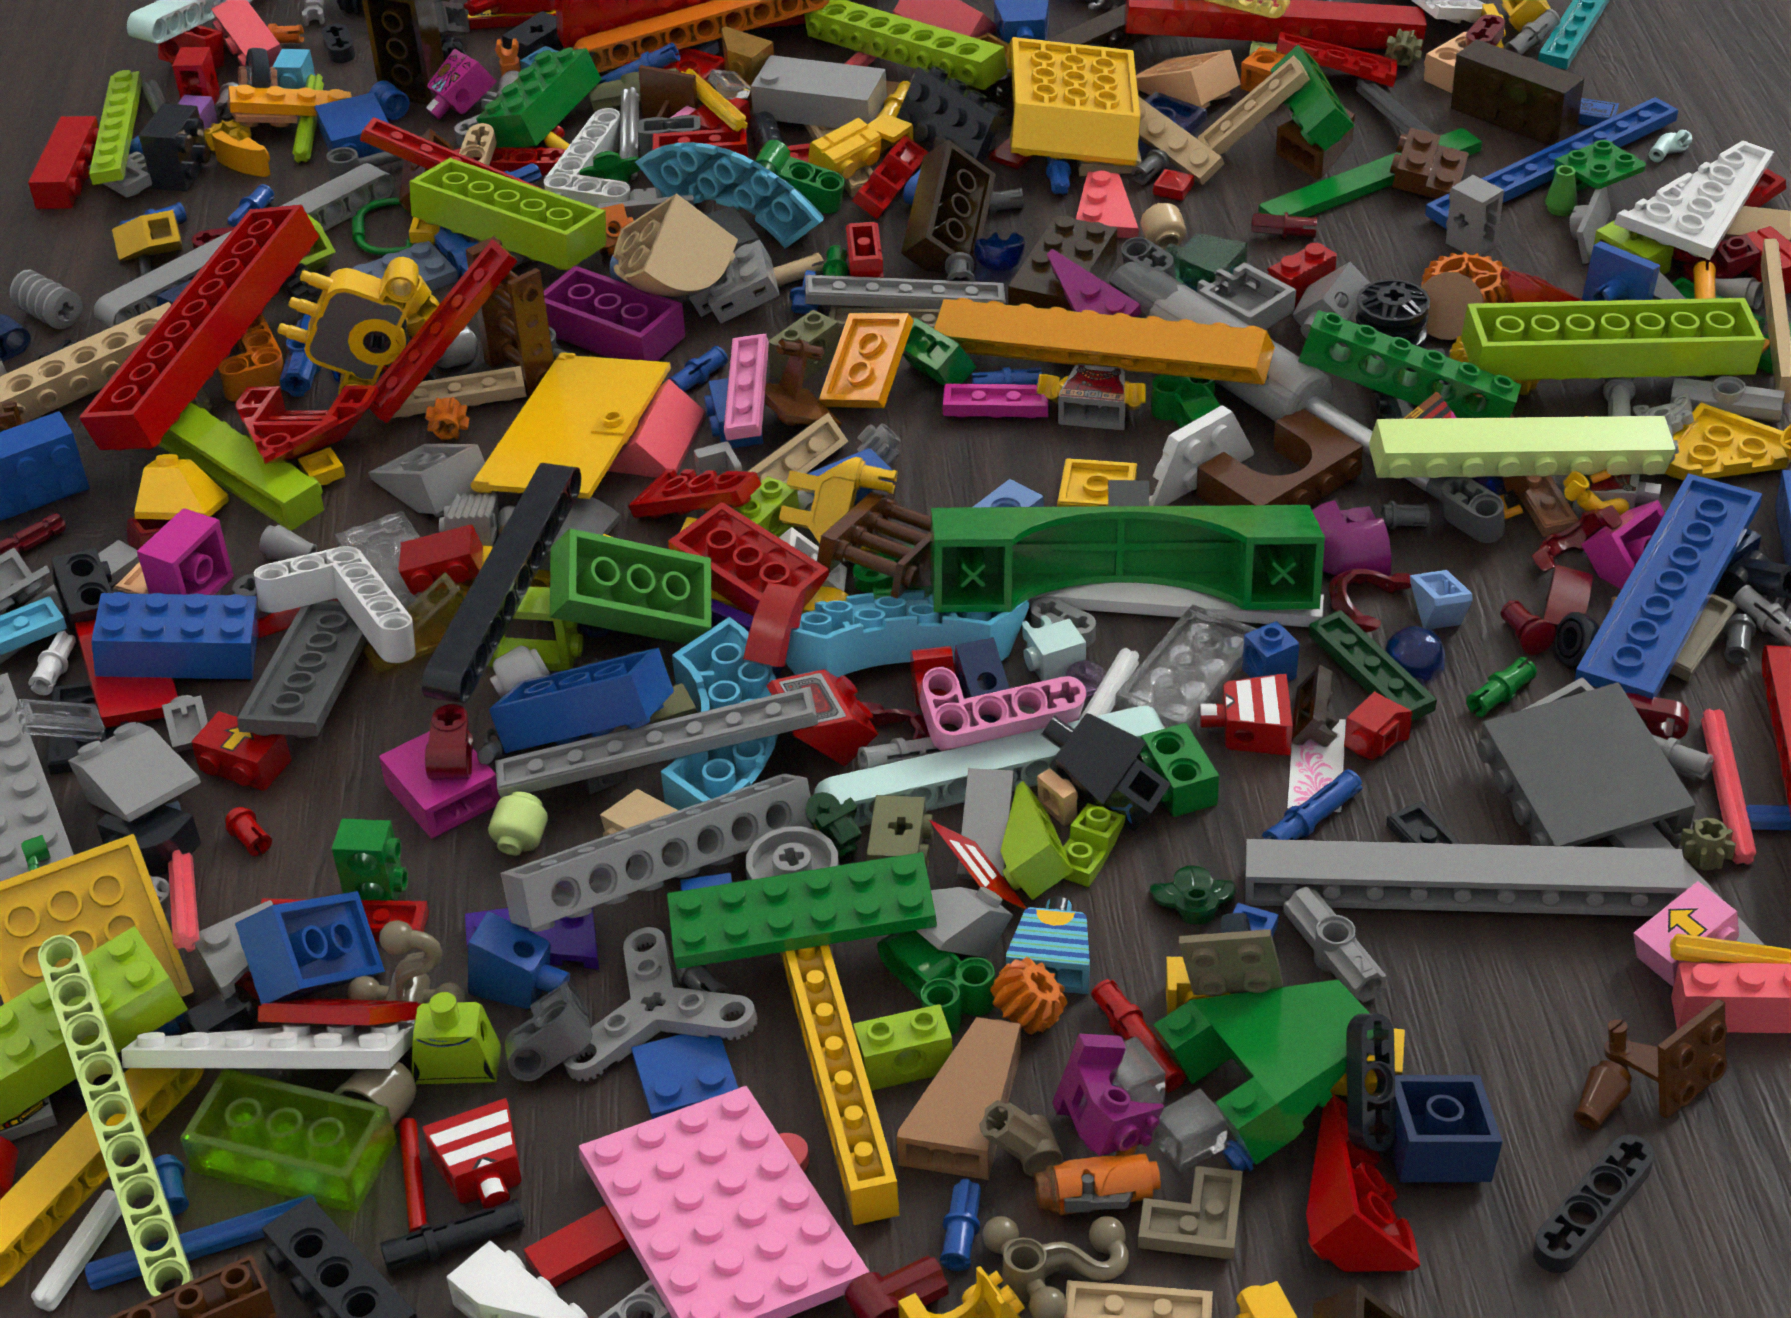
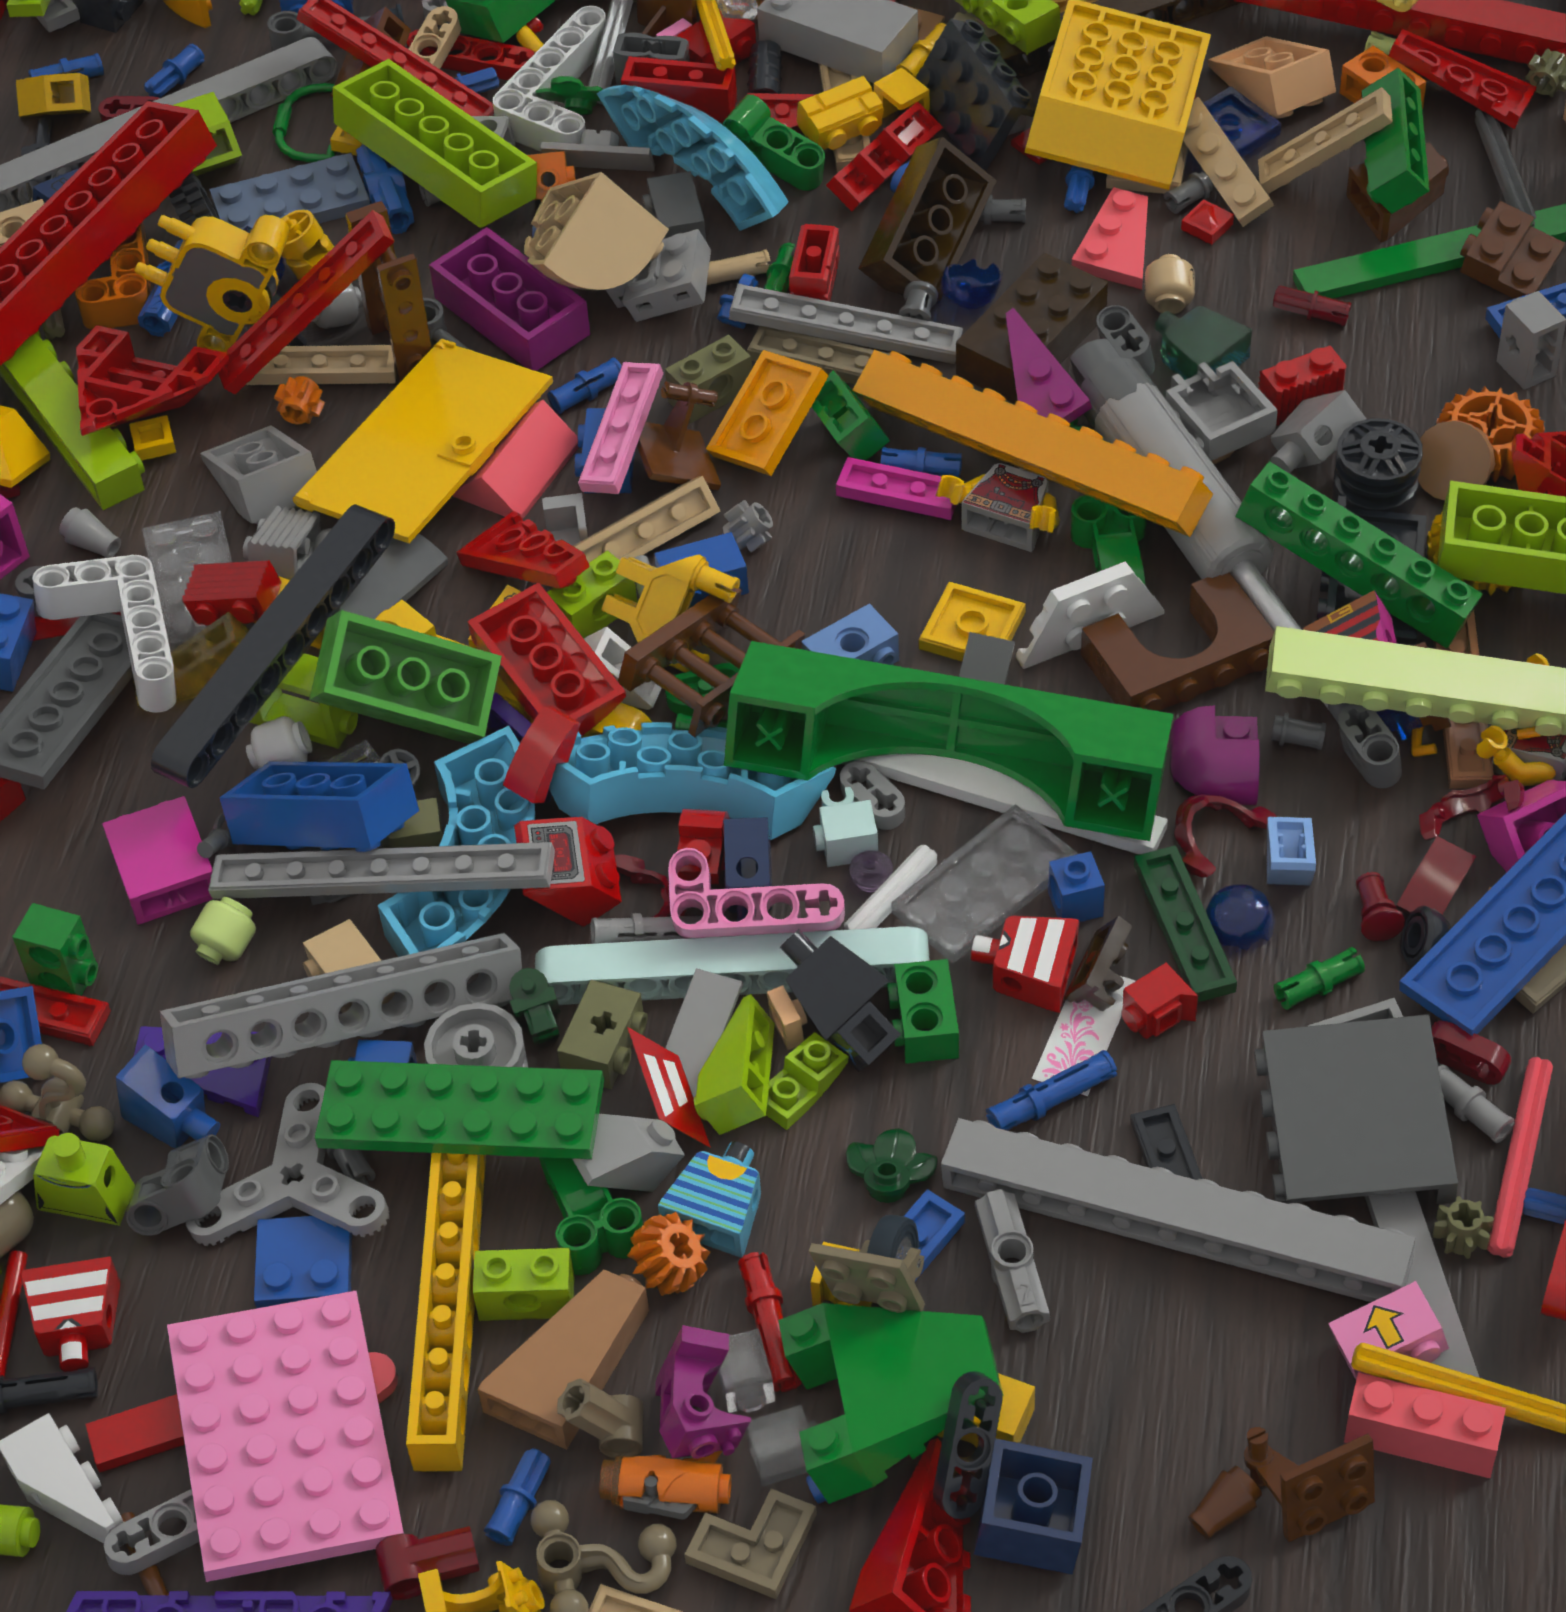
camera: 15 degrees right, 10 degrees up
dark red piece [425,704,474,780] -> none

